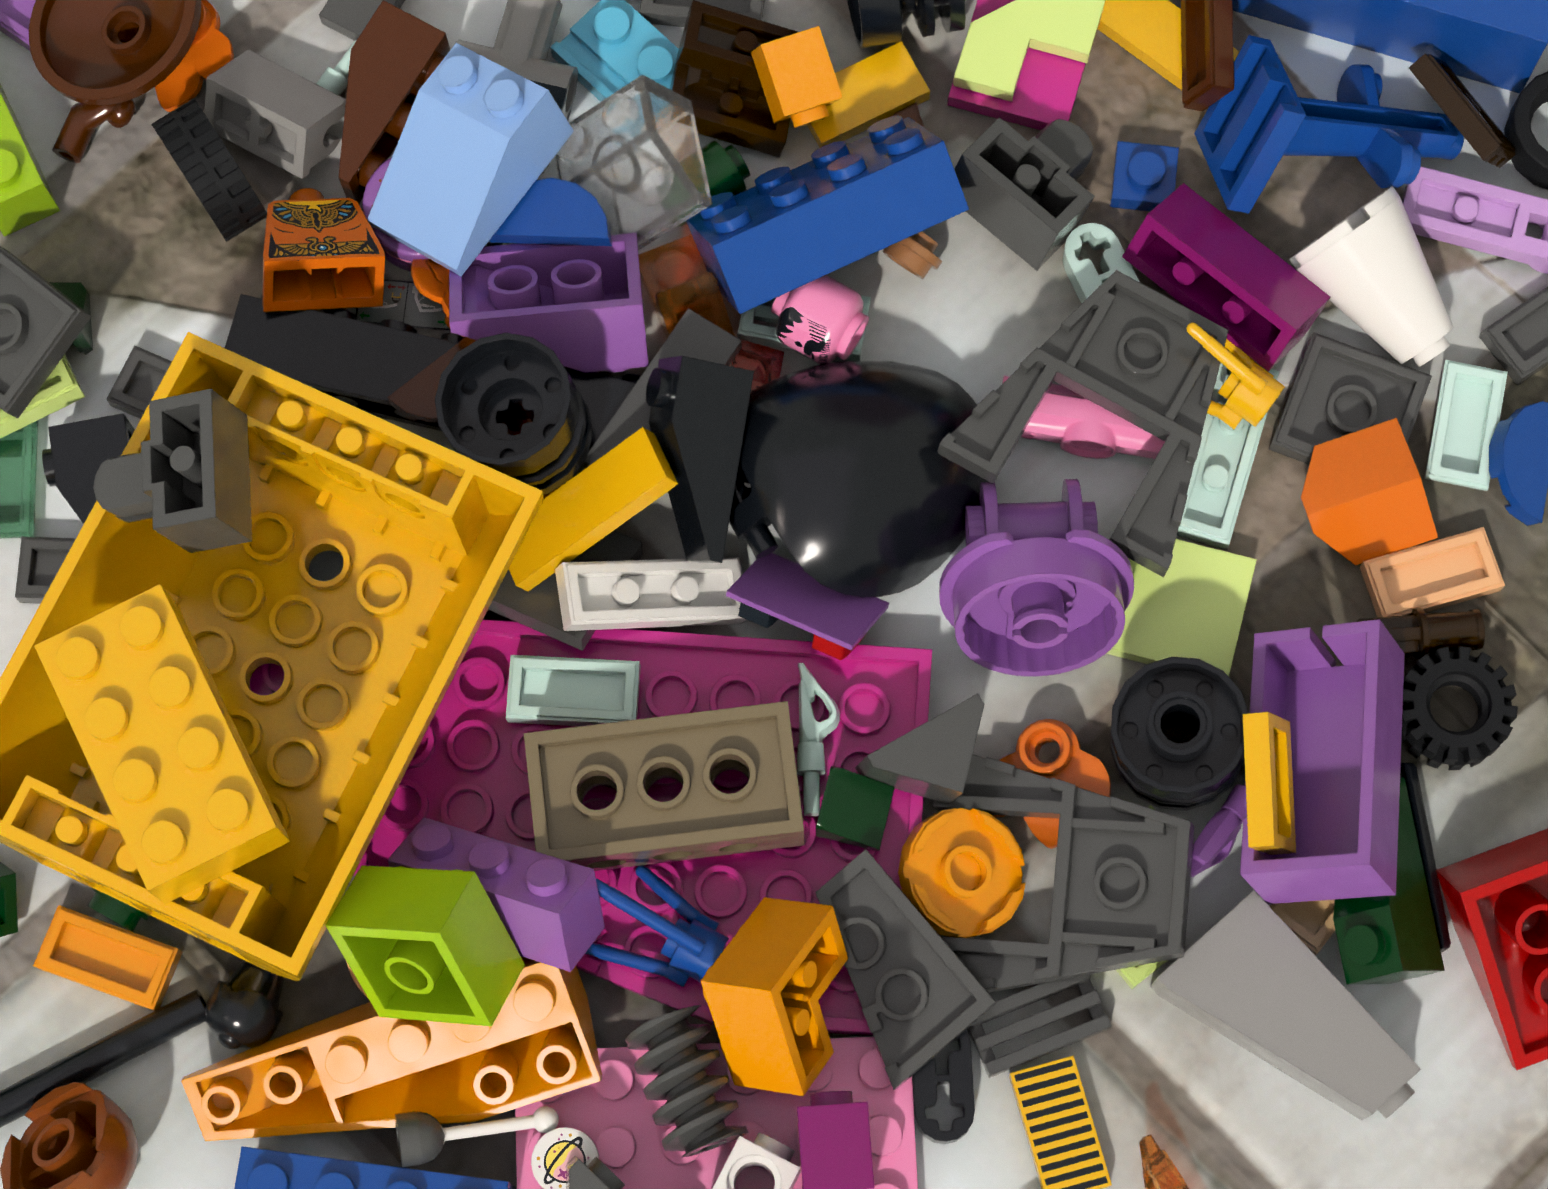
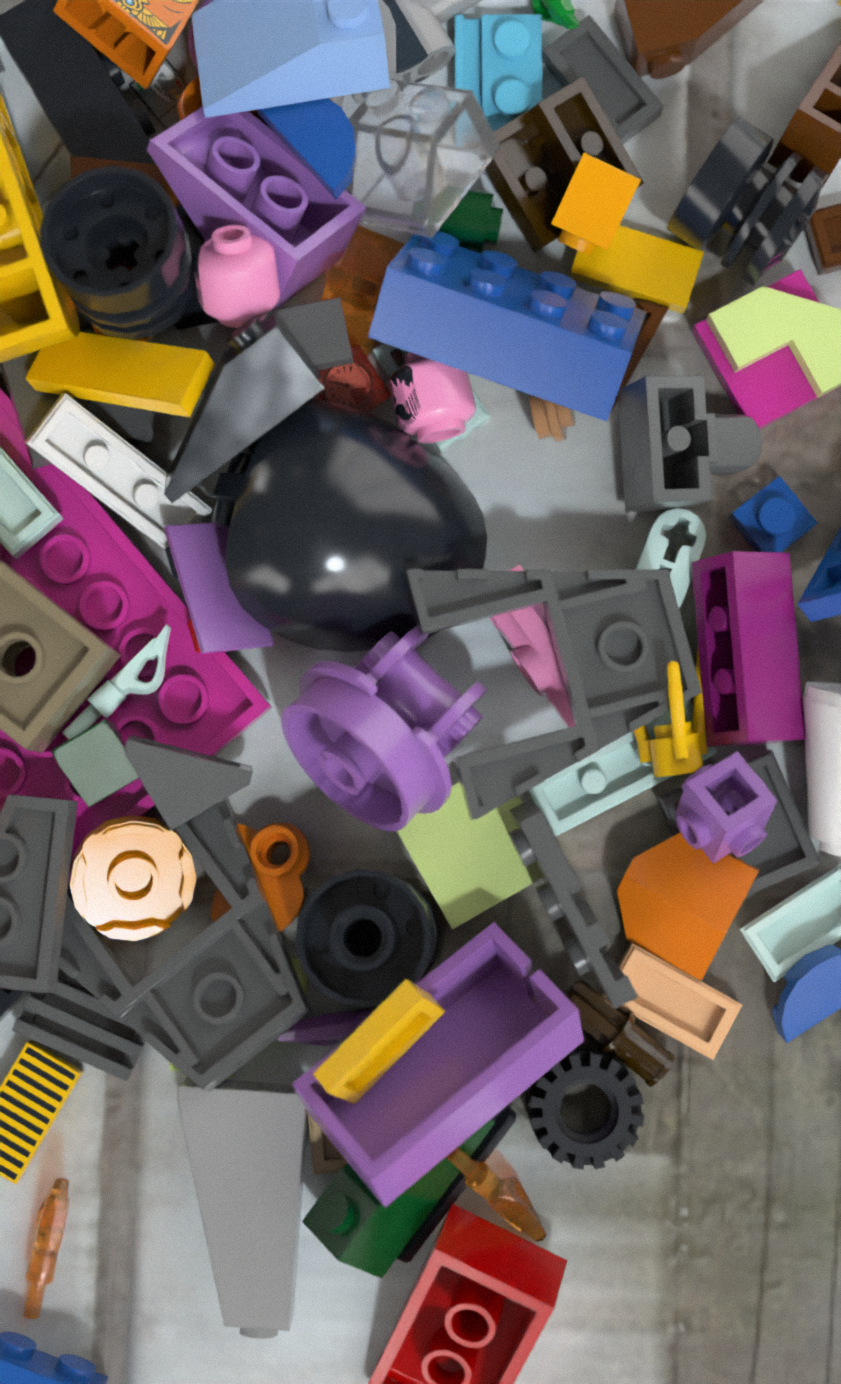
camera: 45 degrees right, 10 degrees up
none -> bright pink head [193,225,280,328]
none -> clear orange hand [446,1147,547,1242]
none -> dark grey wing [508,799,638,1009]
none -> medium lavender brick [675,752,778,864]

